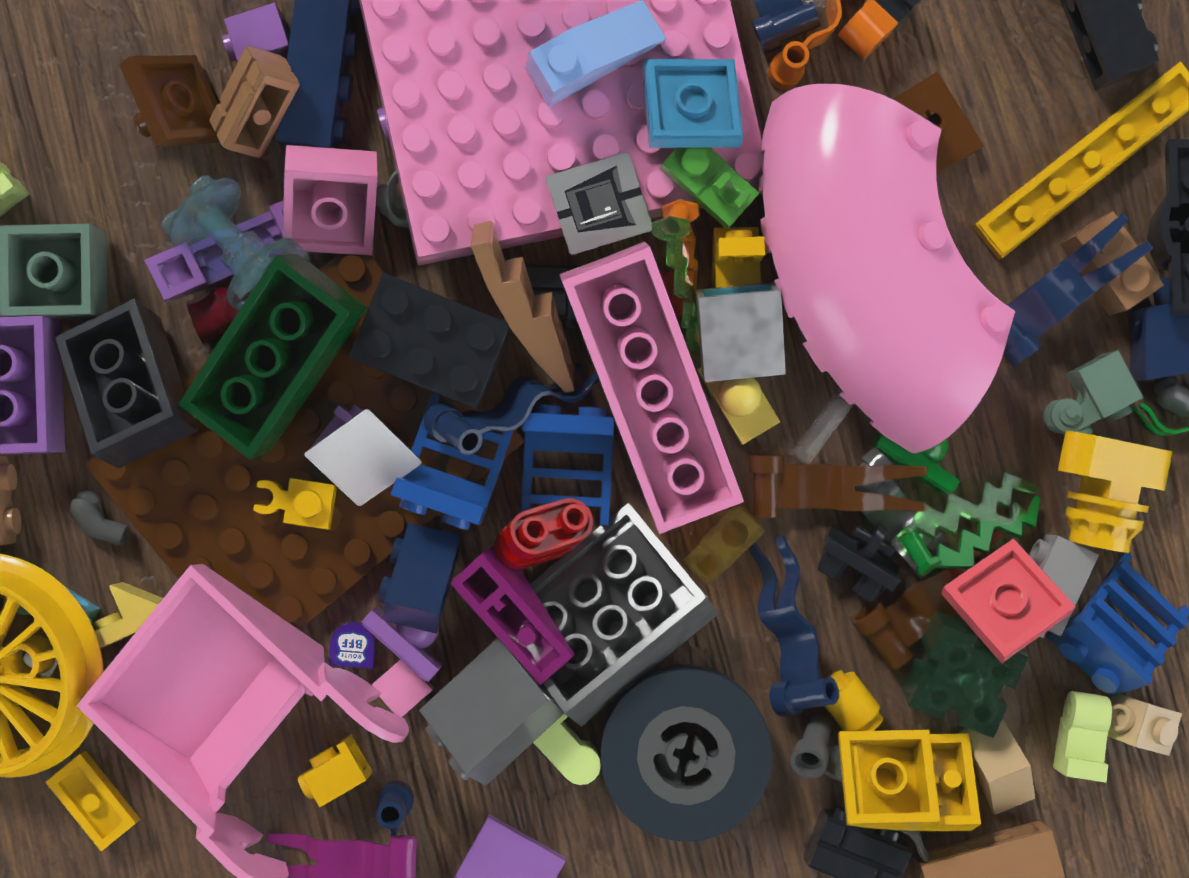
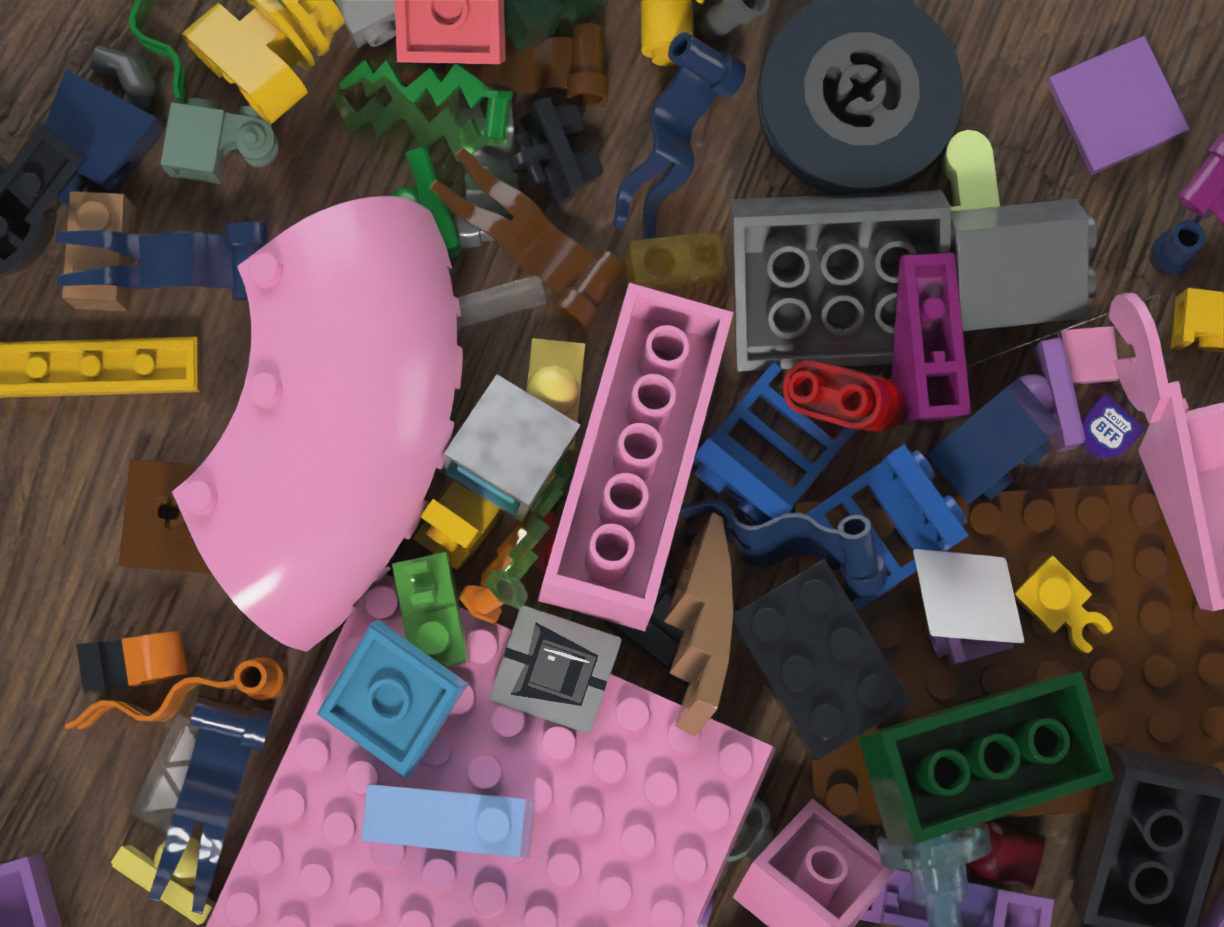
camera: 145 degrees left, 5 degrees down
none -> sticker [966,293,1159,367]

